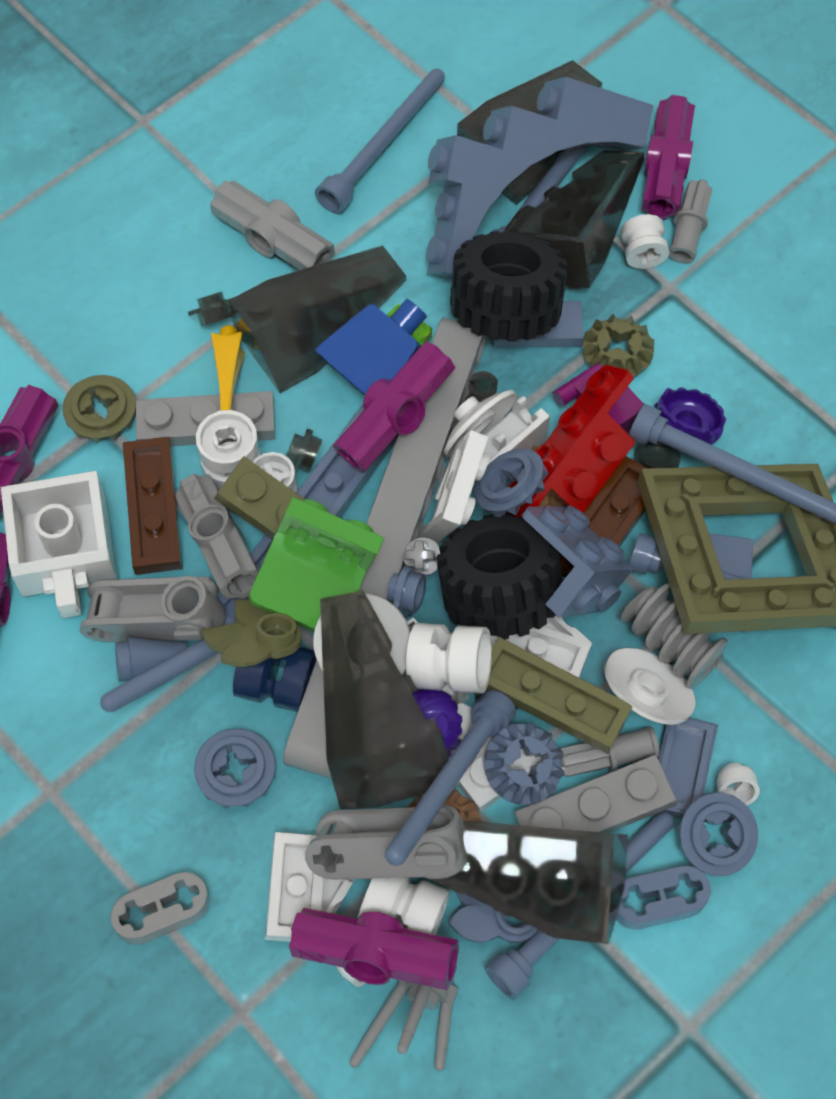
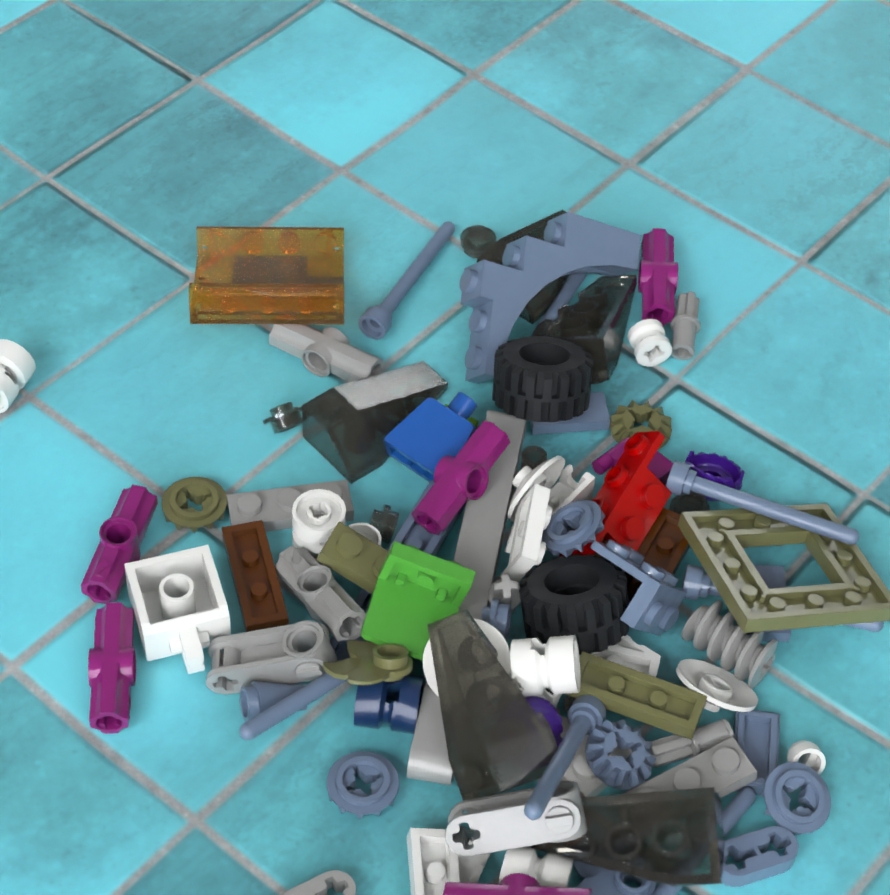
camera: 10 degrees left, 15 degrees down
yellow piece [211,325,245,411] -> none
none -> clear orange panel [189,226,344,325]
none -> clear smoke plate [460,225,496,258]

